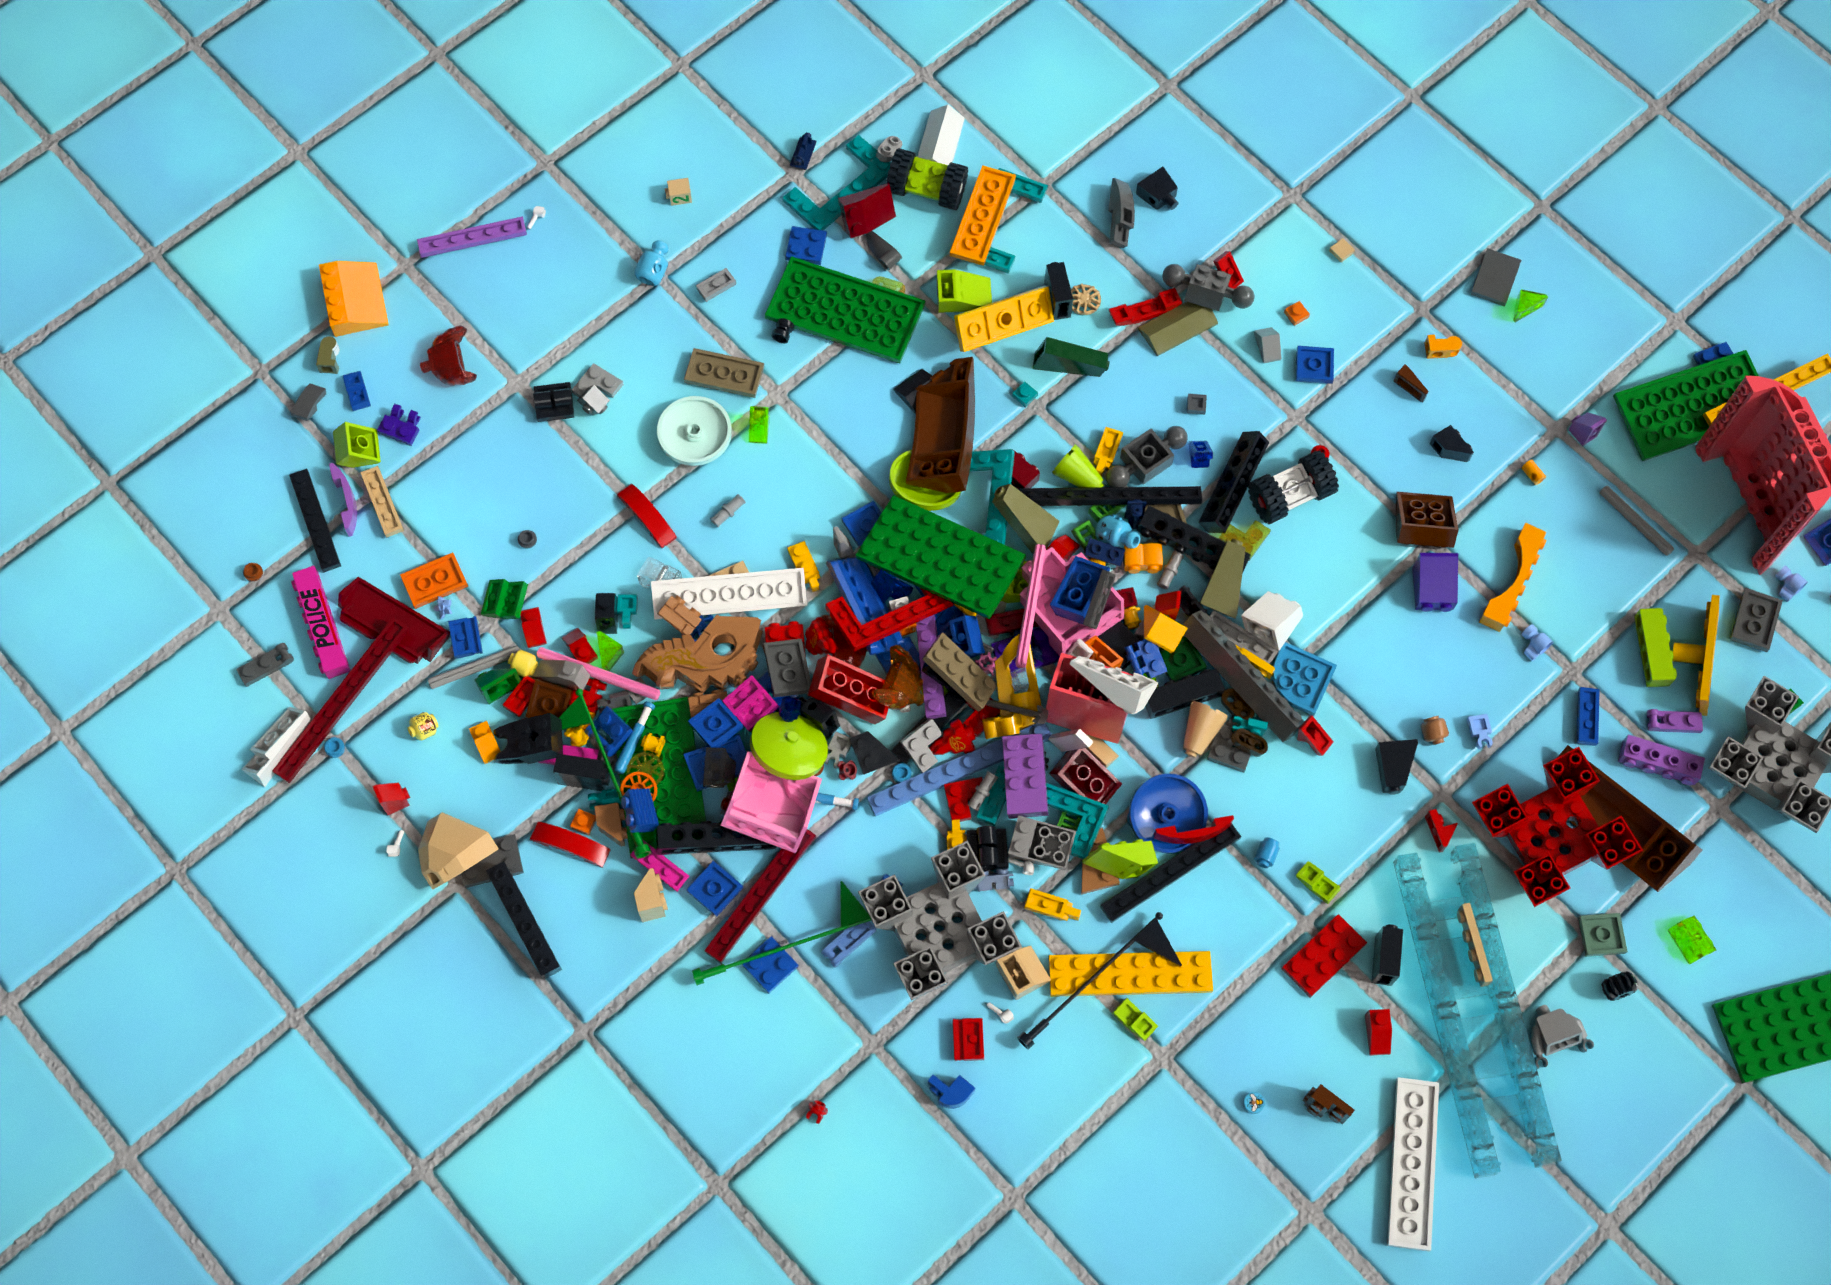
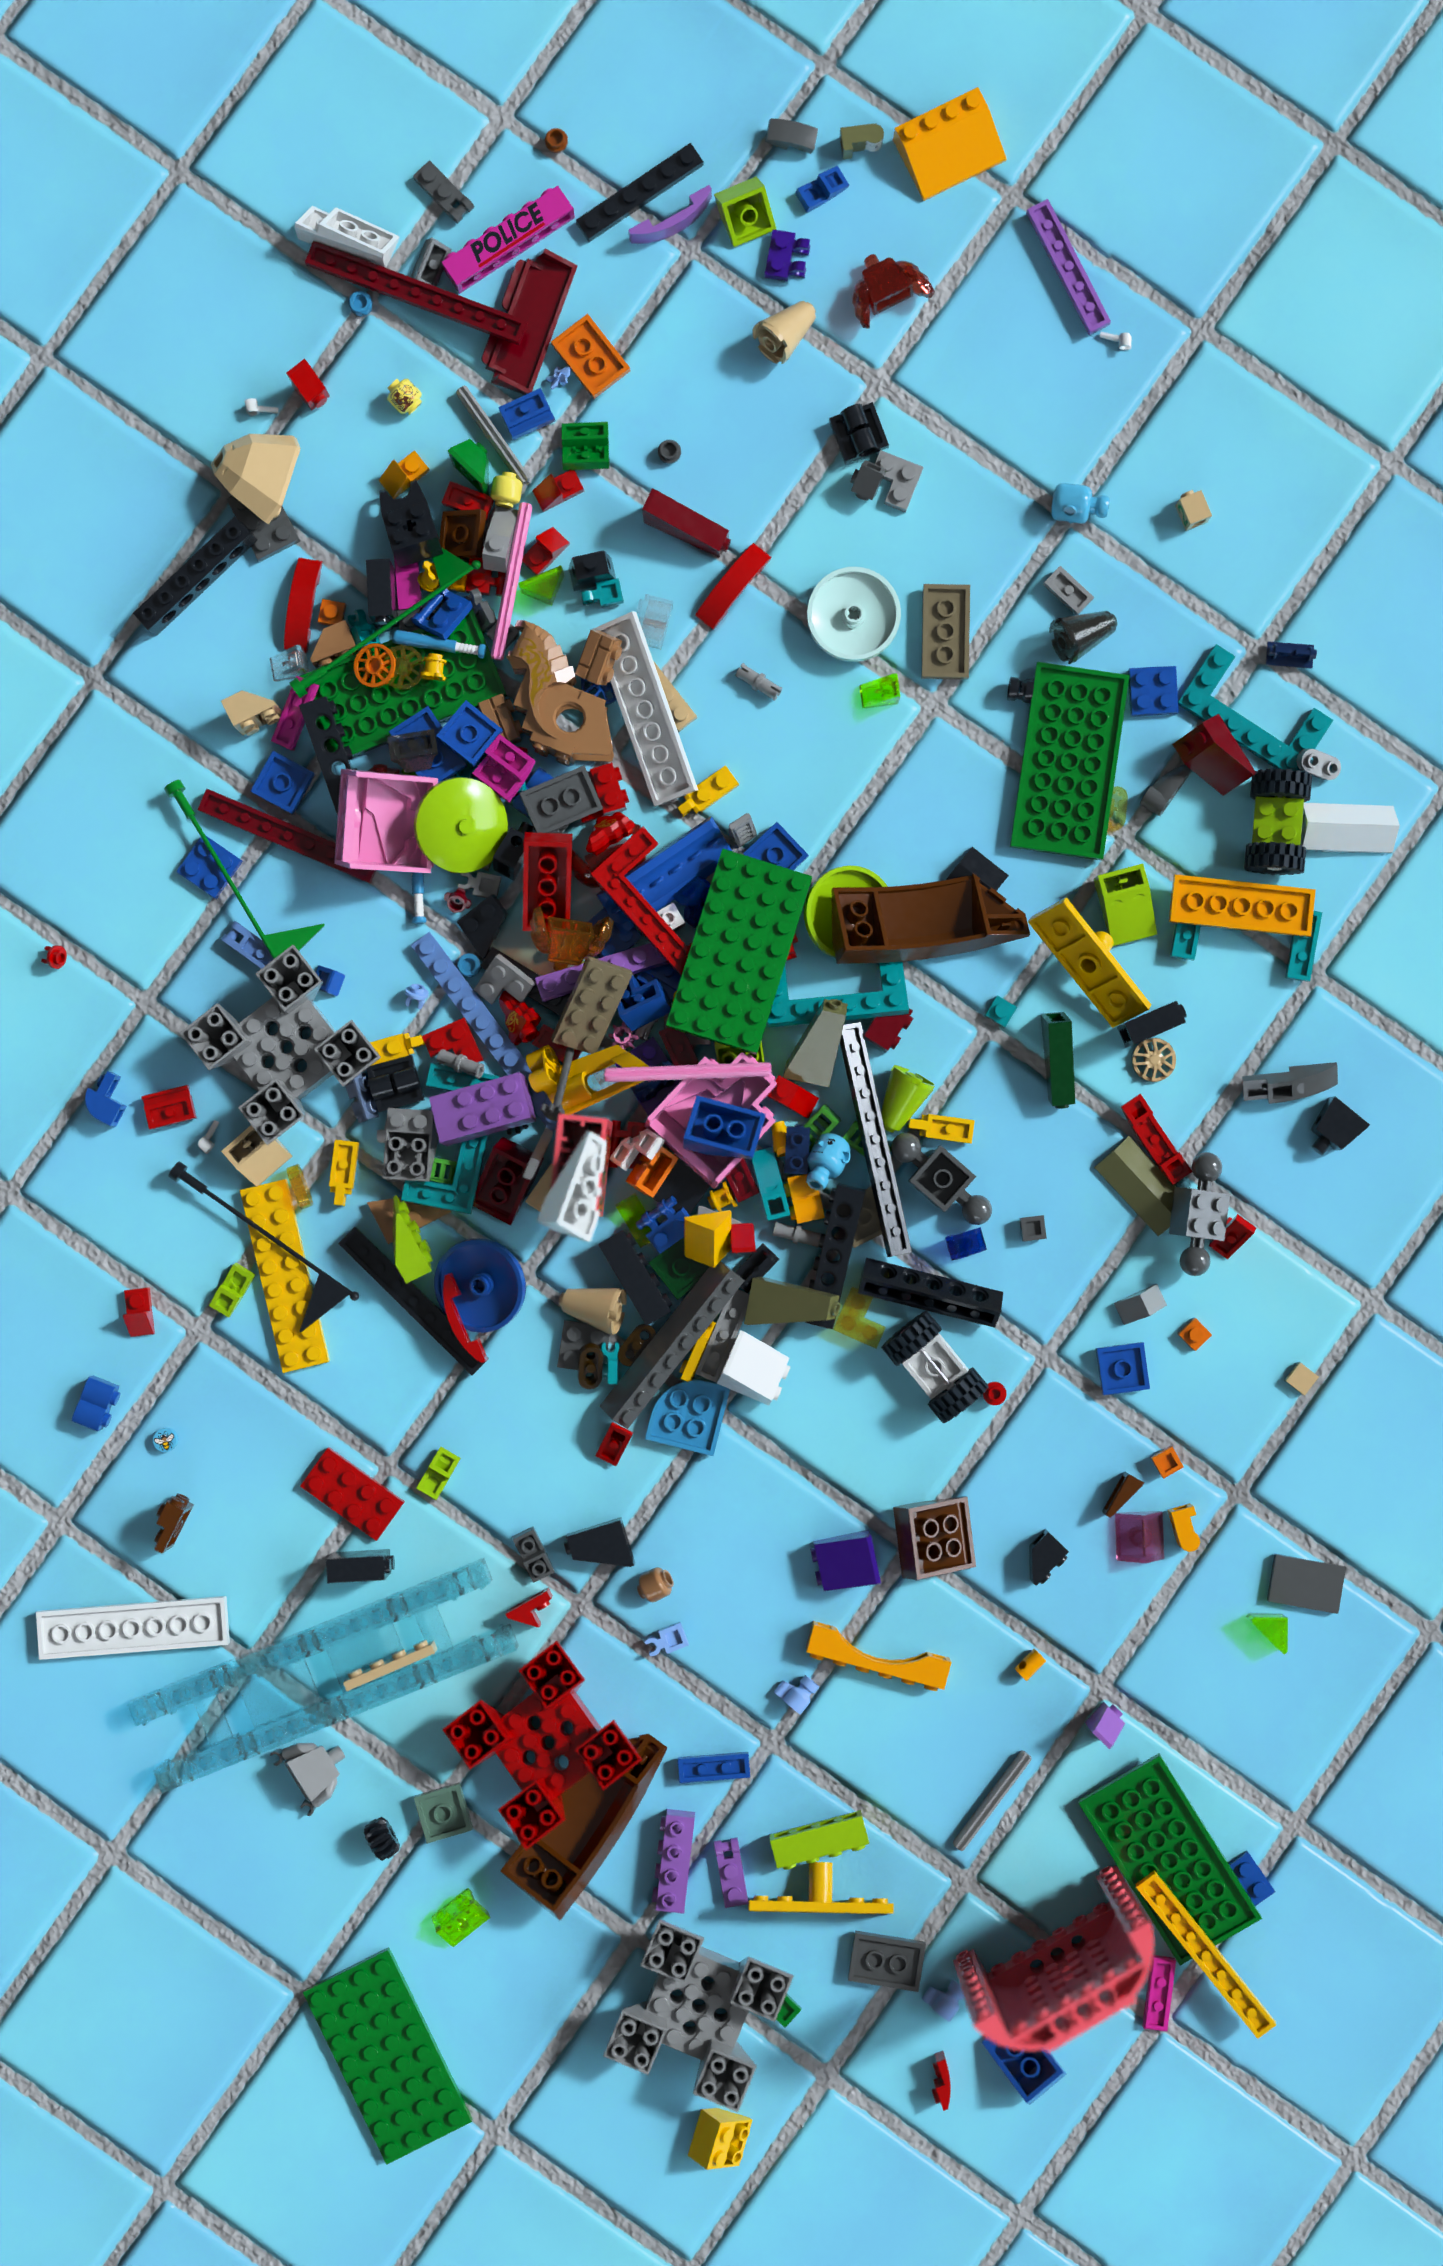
camera: 80 degrees right, 20 degrees up
tan plate [360,466,404,538] -> none
blue brick [621,788,659,833] -> none
clear blue plate [779,697,801,722] -> none
dark grey tile [1083,569,1116,629] -> none
dark blue hinge [1124,499,1147,529] -> none
dark azure brick [1254,837,1280,868] -> none
red slope [1365,1009,1392,1056] -> none
none -> blue brick [71,1375,121,1431]
none -> red slope [123,1287,155,1337]
none -> clear slope [270,645,309,681]
none -> clear yellow beam [287,1164,313,1209]
none -> light blue plate [405,984,429,1009]
none -> dark grey slope [411,237,452,286]
none -> dark grey slope [512,1526,555,1583]
none -> dark red slope [642,488,731,557]
none -> tan cone [752,301,816,364]
none -> teal slope [752,1147,791,1221]
none -> clear smoke cone [1049,611,1117,664]
none -> clear pink slope [1115,1511,1164,1563]
none -> orange plate [1150,1446,1184,1479]

